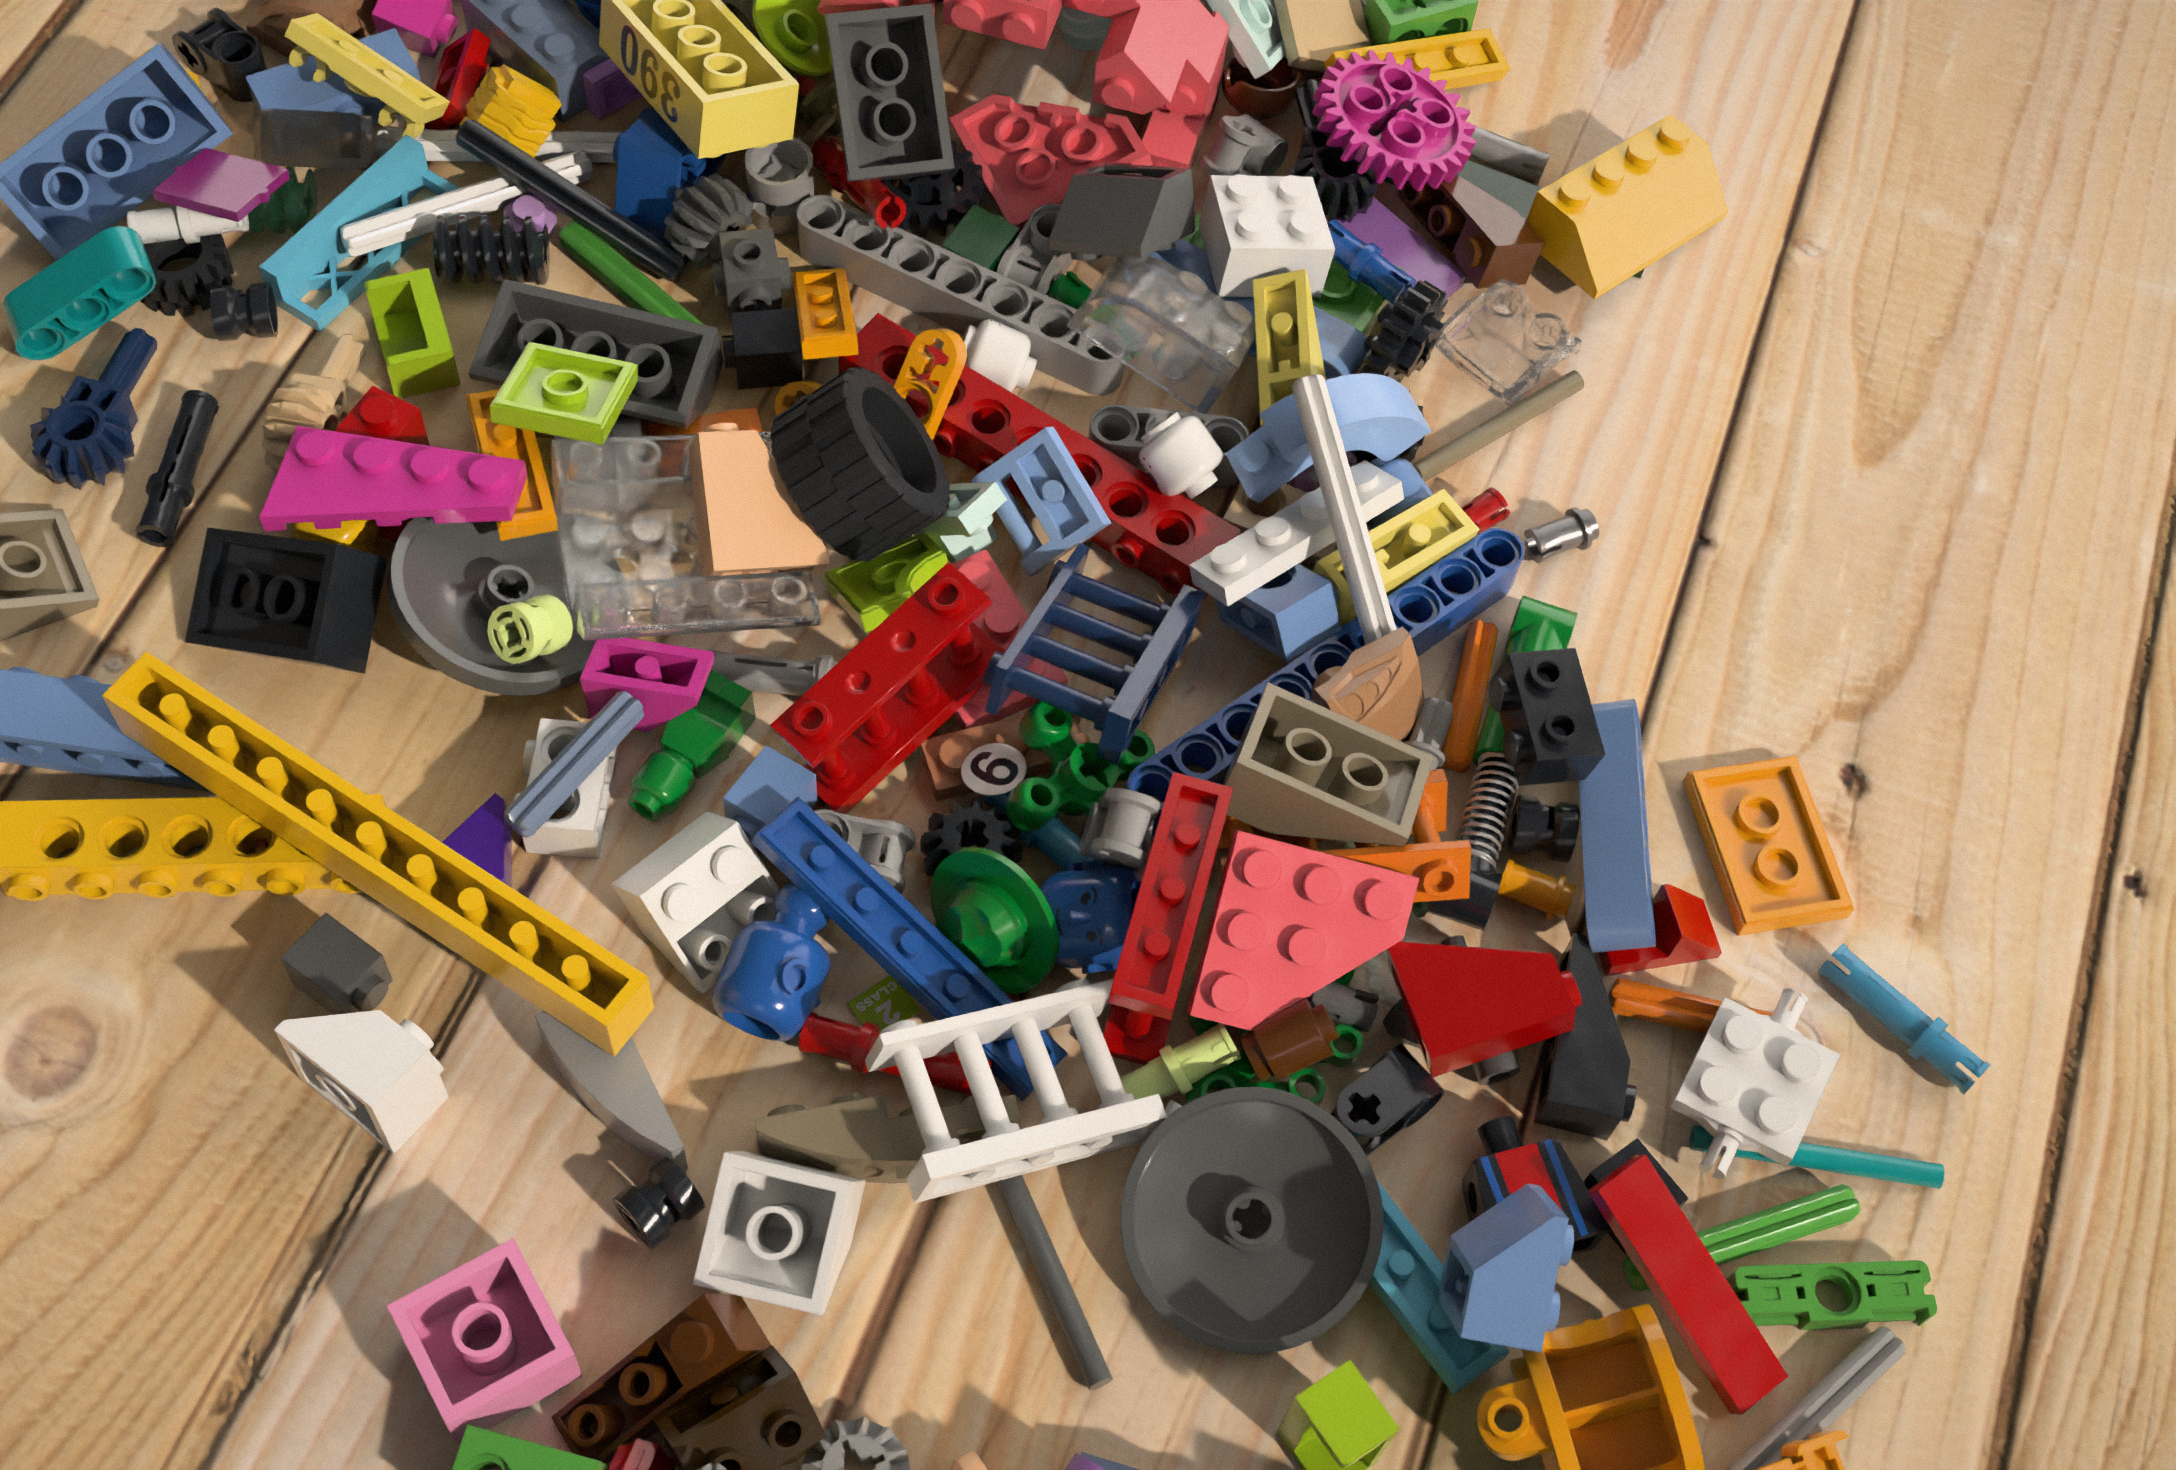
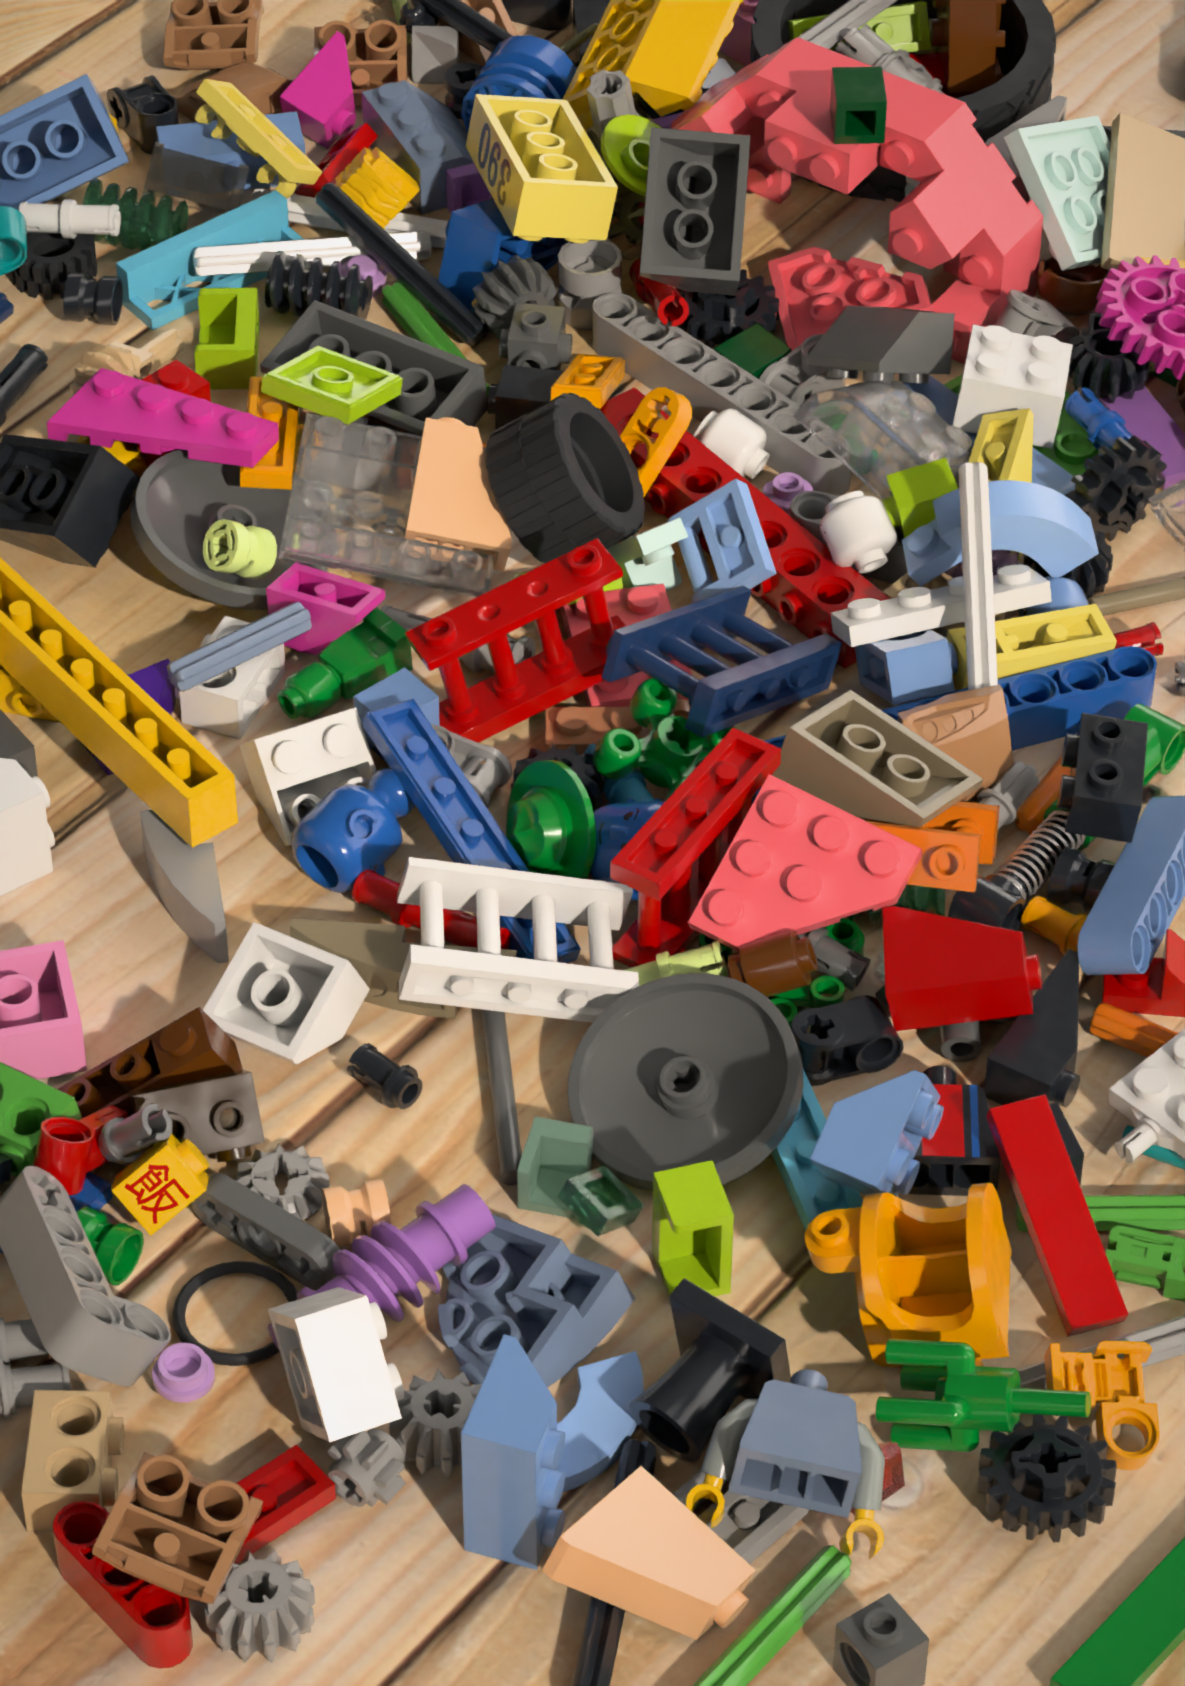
camera: 25 degrees right, 15 degrees down
magenta piece [153,148,290,222] -> none
black wheel [612,1157,705,1250] -> none
white sticker [961,743,1027,796] -> none
light grey piece [1079,788,1161,872] -> none
none -> black pin [347,1043,423,1109]
none -> sand green panel [517,1116,593,1218]
none -> clear green plate [558,1165,644,1237]
none -> lavender plate [762,472,813,515]
none -> lime brick [882,457,958,538]

